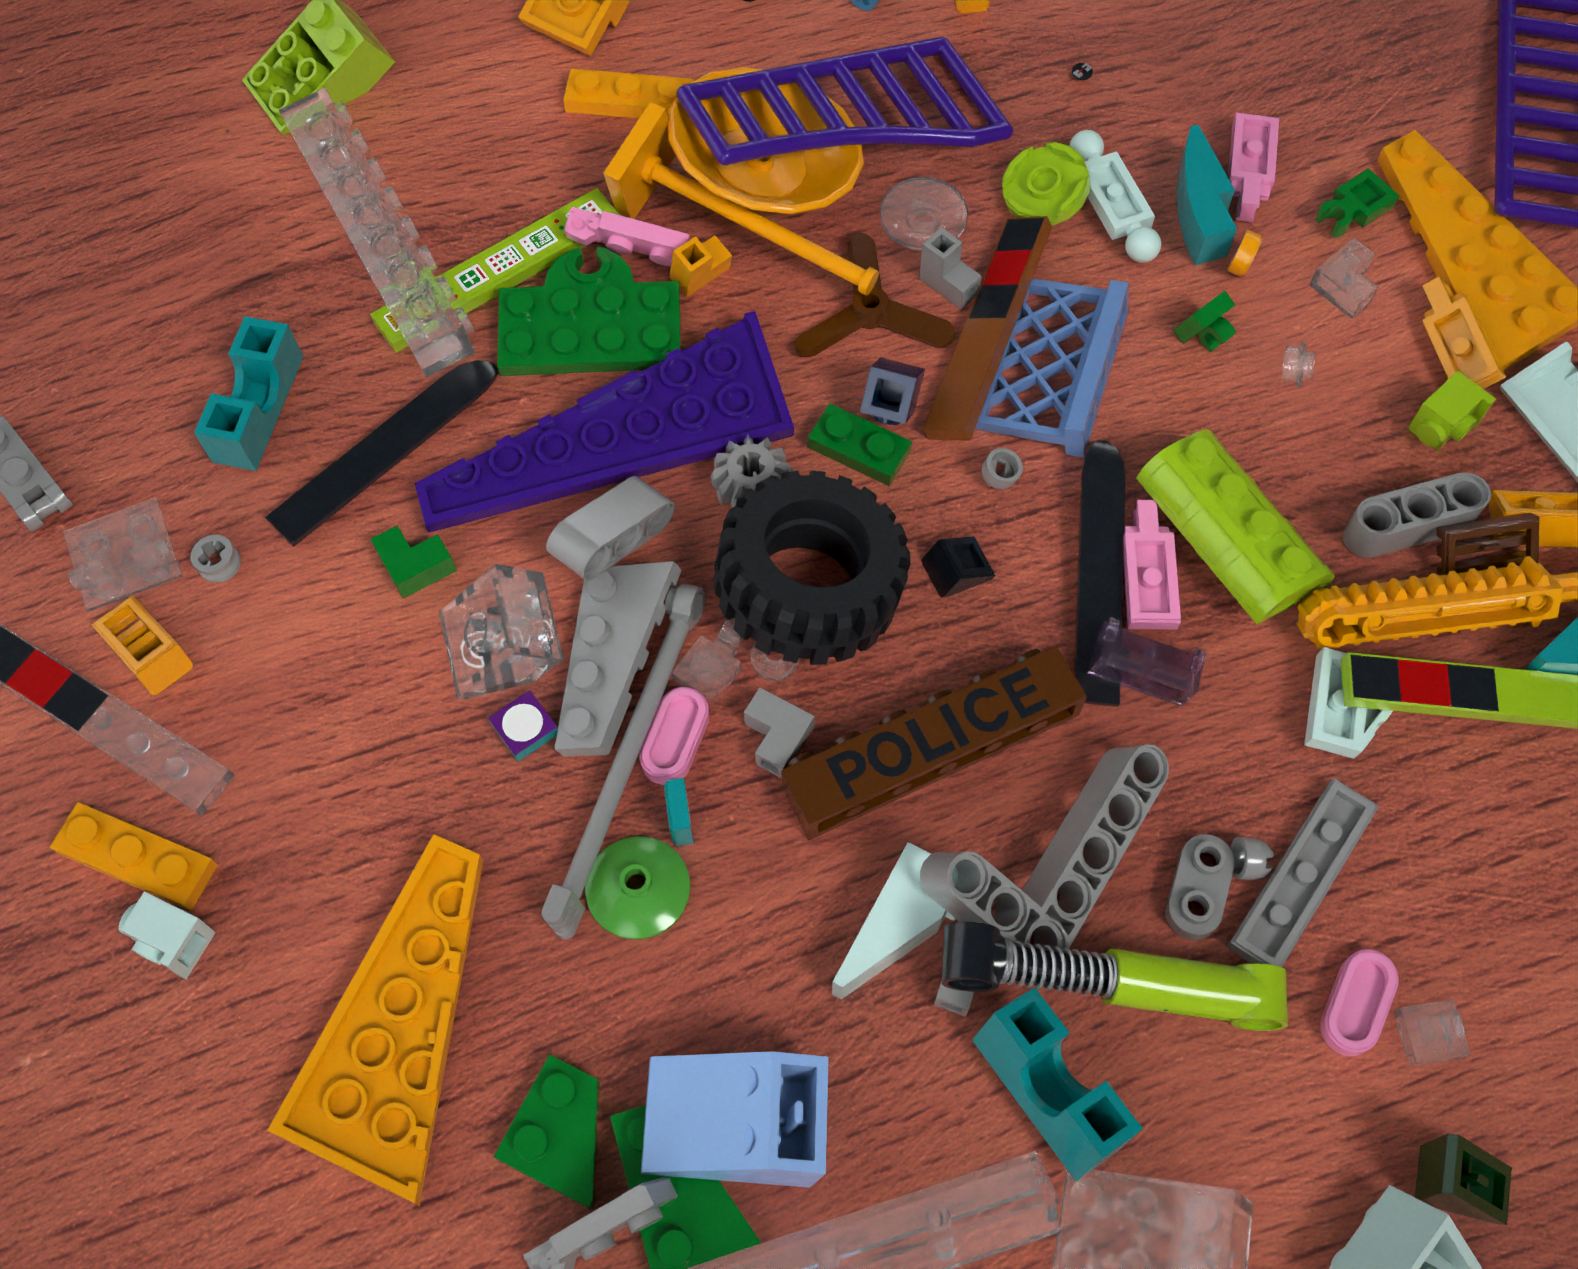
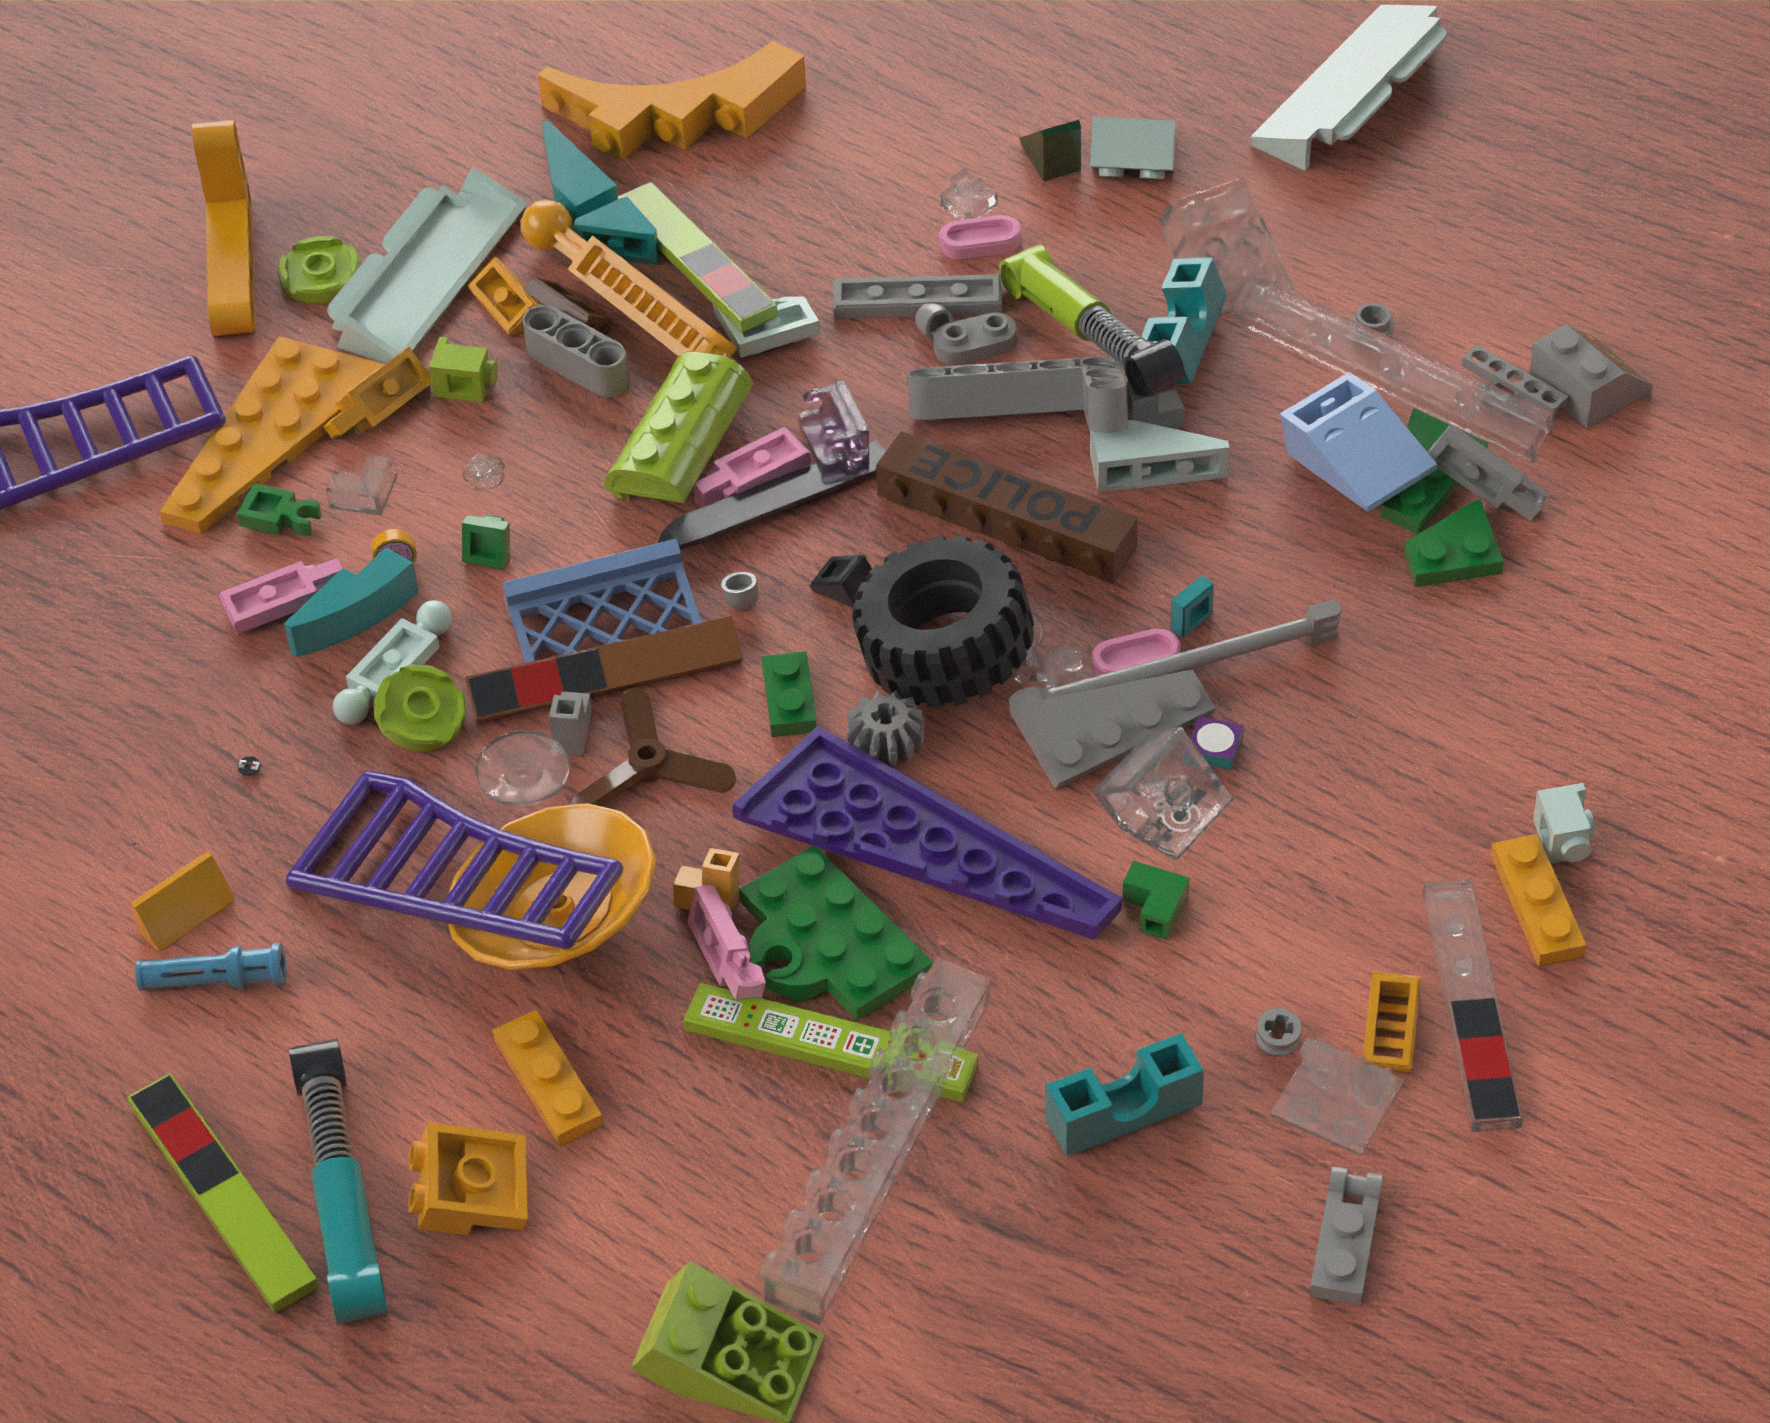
camera: 125 degrees left, 15 degrees down
black piece [265,360,499,547] -> none
light orange wing [267,834,483,1206] -> none
light grey beam [546,476,675,581] -> none
bright green dish [585,836,690,940] -> none
light orange tile [603,101,879,296] -> none
light grey piece [744,687,815,778] -> none
dark blue brick [860,357,925,425] -> none

